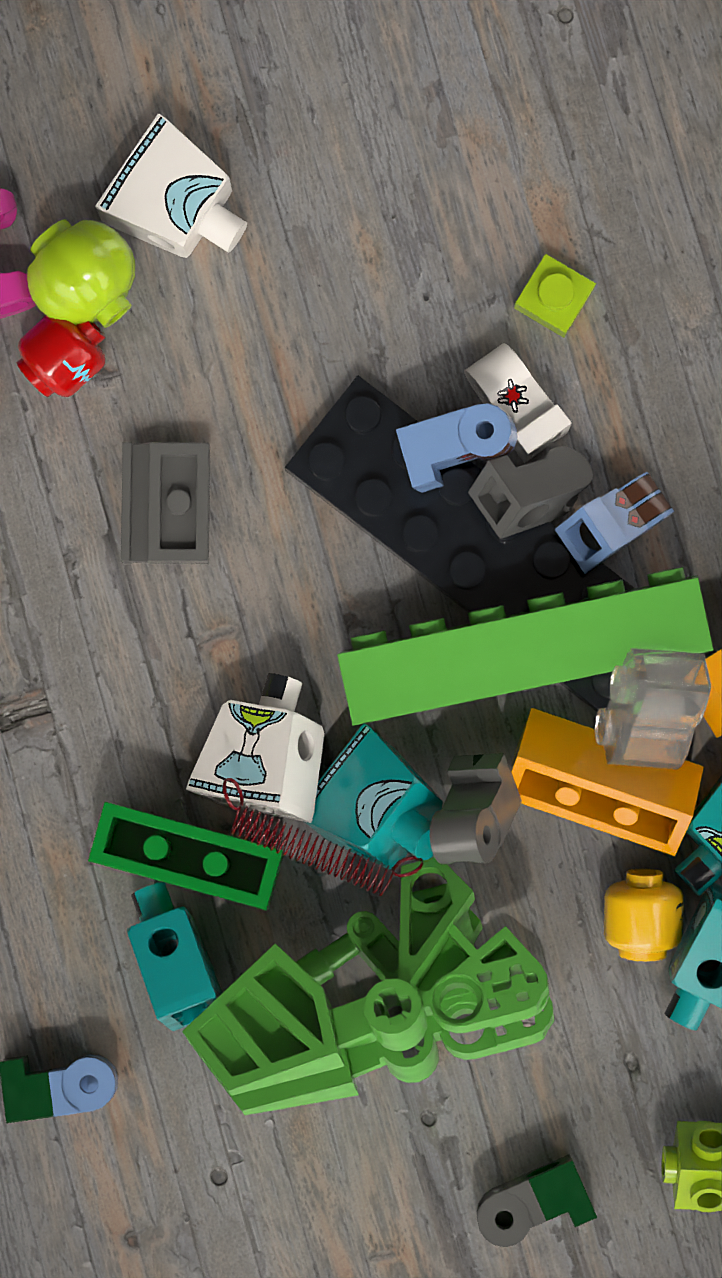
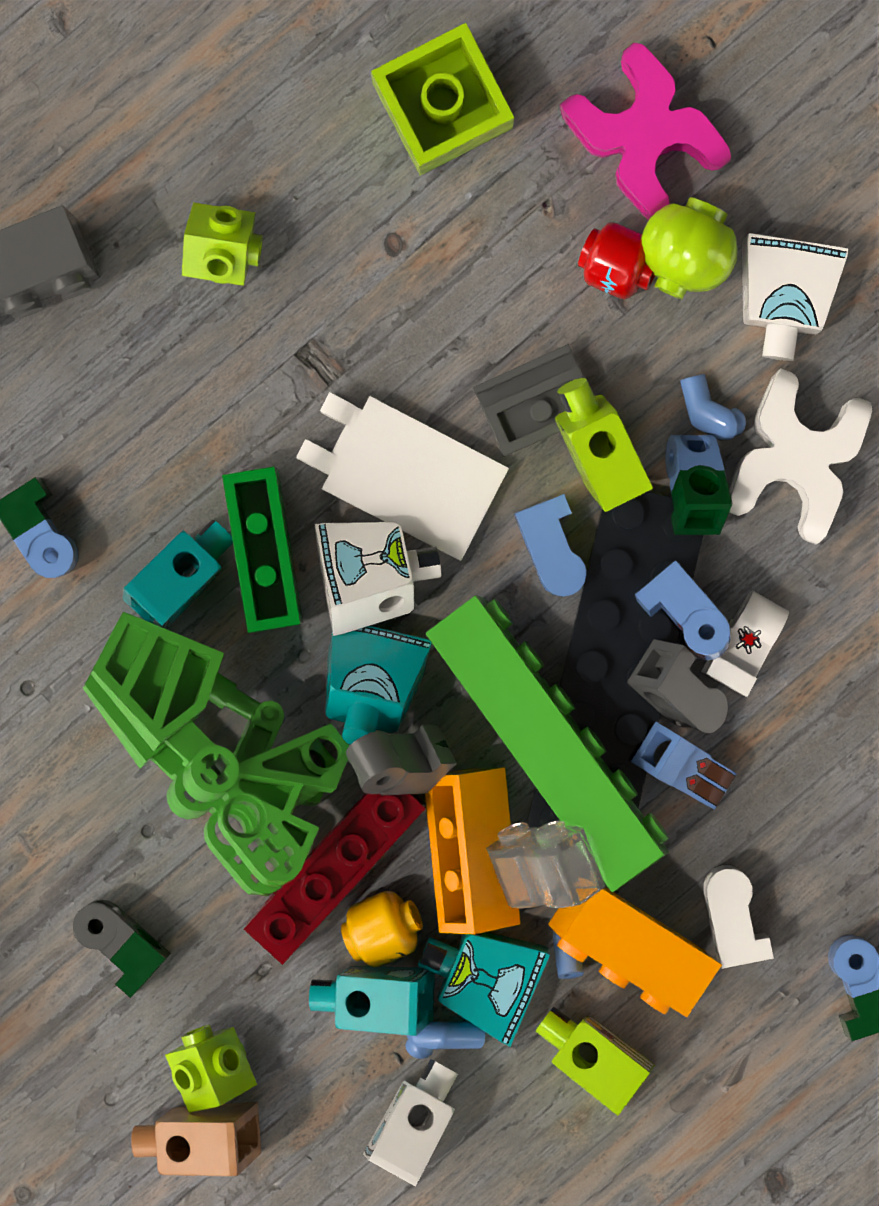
camera: 65 degrees right, 5 degrees up
dark red piece [223,778,423,896] -> none
lime plate [514,254,596,338] -> none
none -> dark red brick [243,793,426,965]
none -> white tile [296,392,509,561]
none -> medium blue leg [514,494,587,597]
none -> lime torso [555,378,653,512]
none -> dark green leg [665,435,732,535]
none -> medium blue arm [680,374,746,440]
none -> white piece [729,368,872,545]

